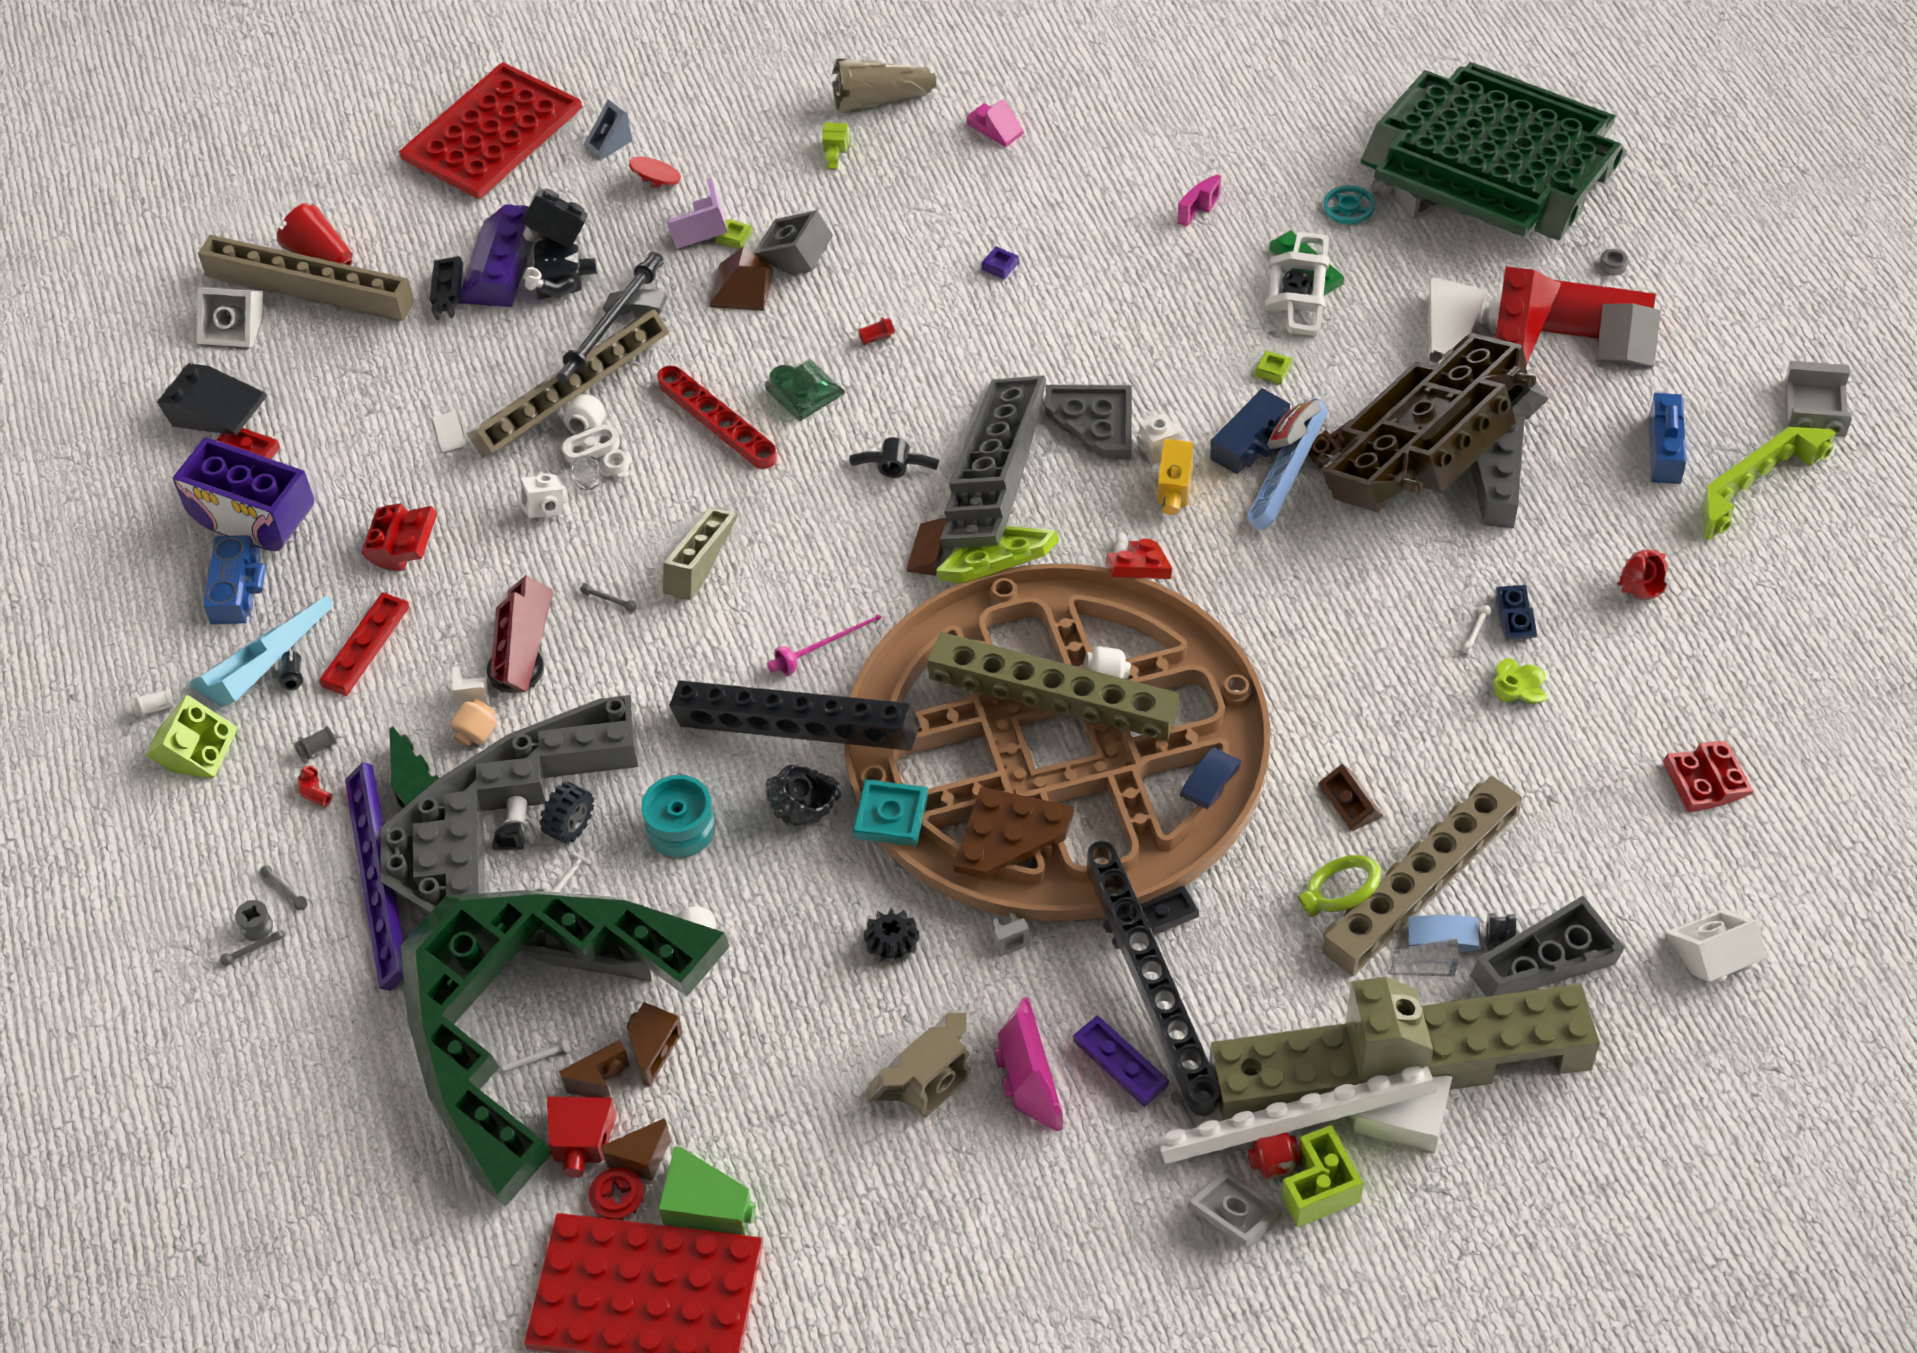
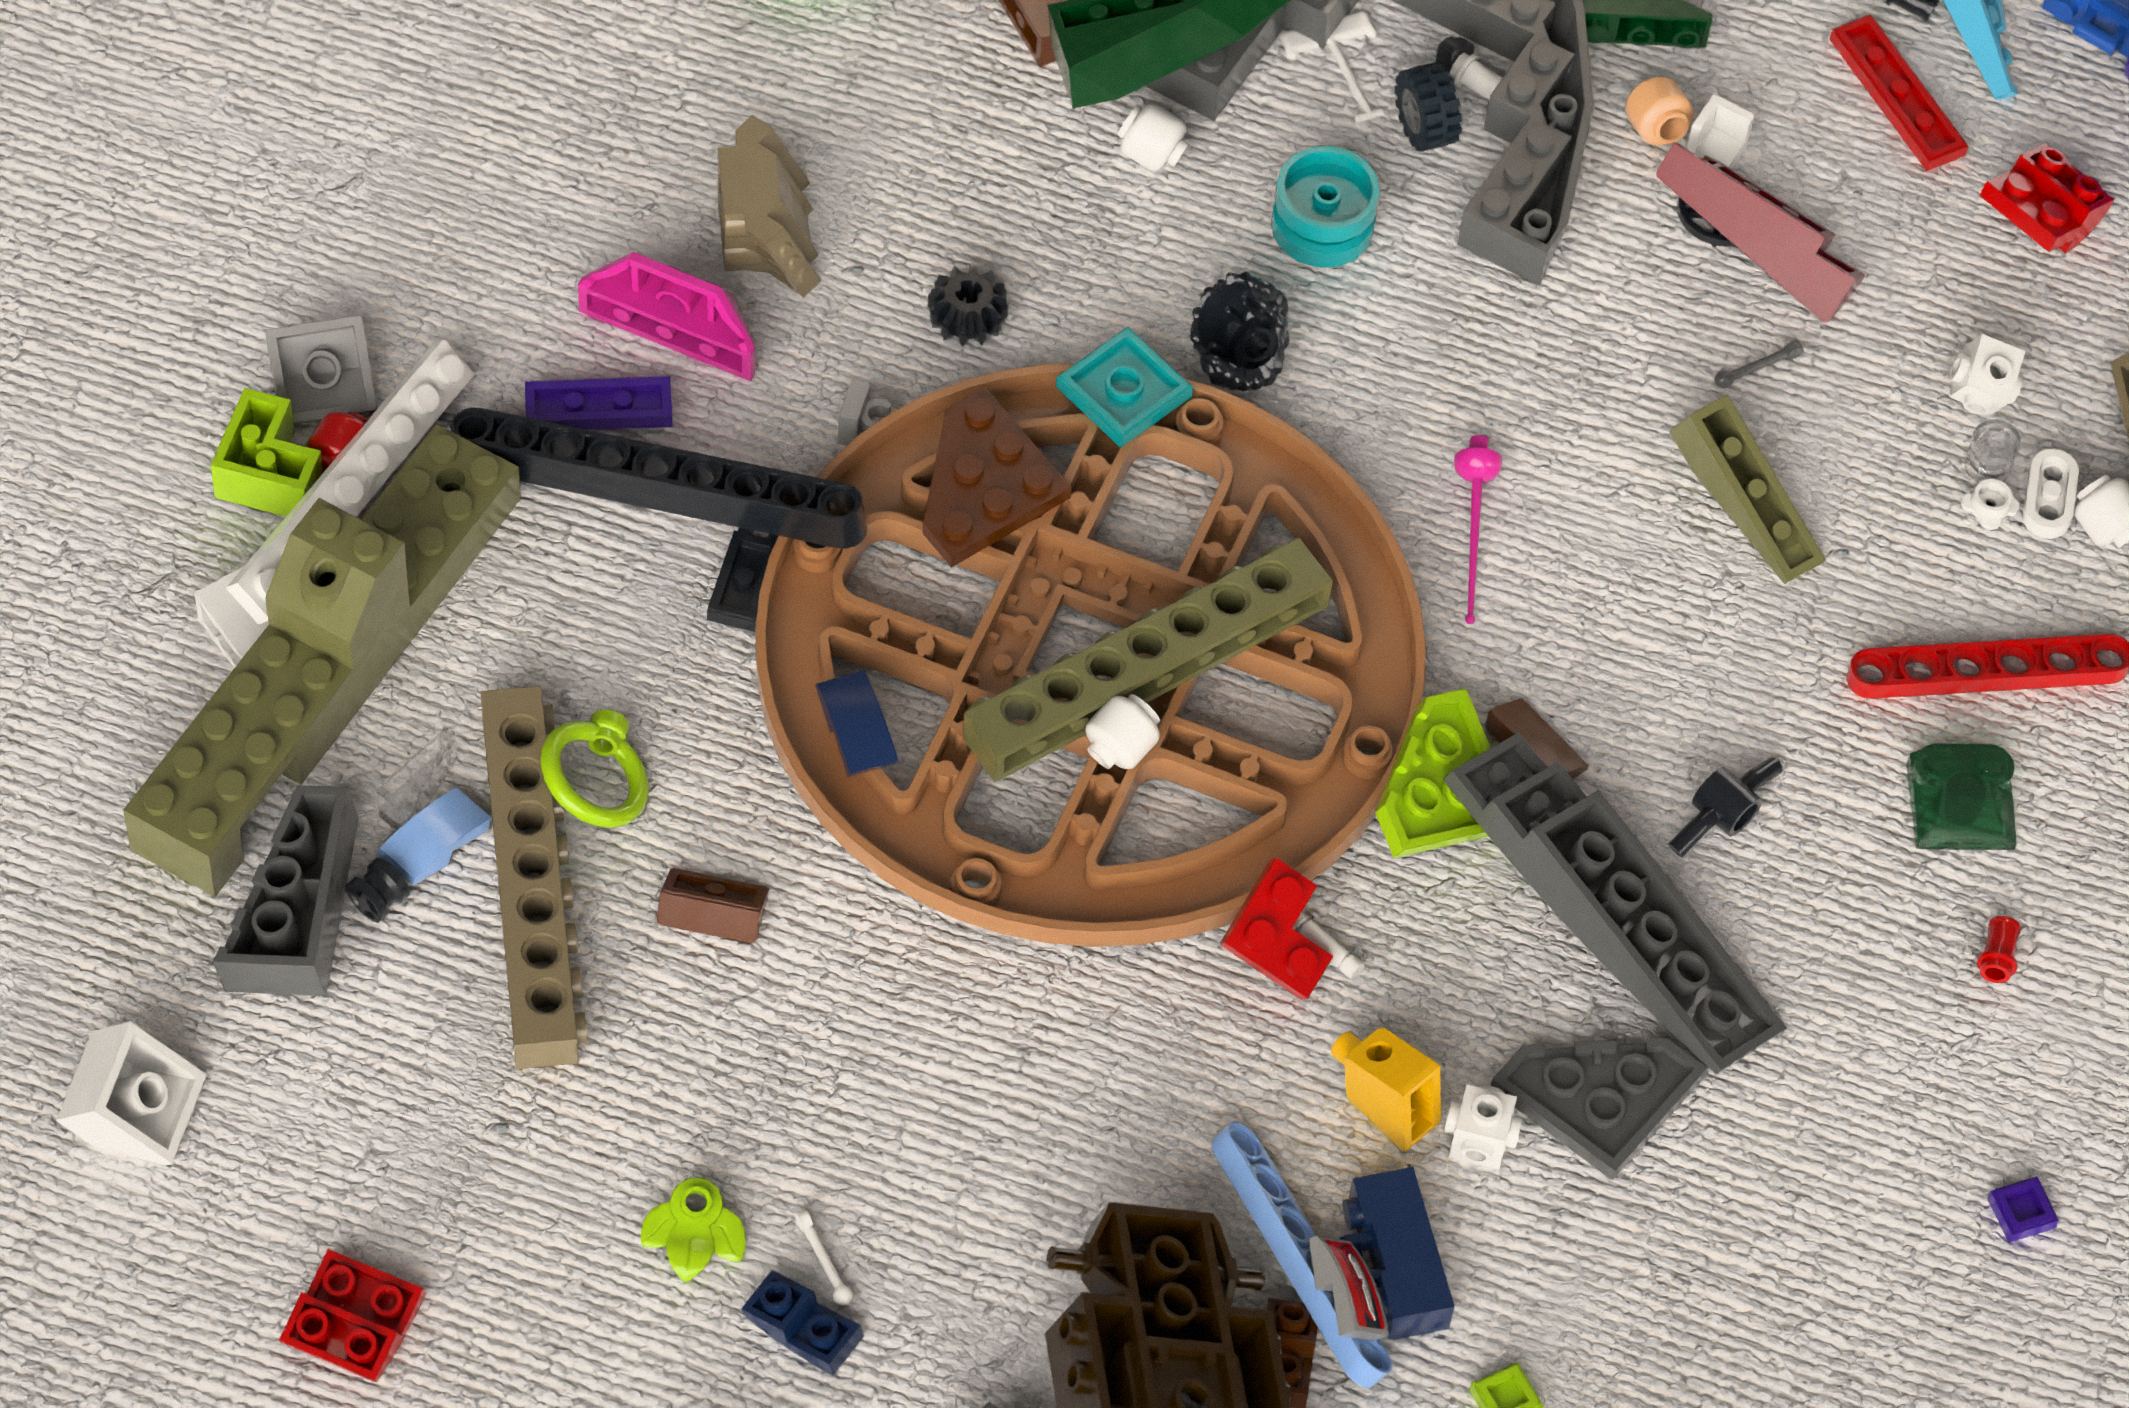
camera: 120 degrees right, 5 degrees up
black brick [669,680,920,751] -> none

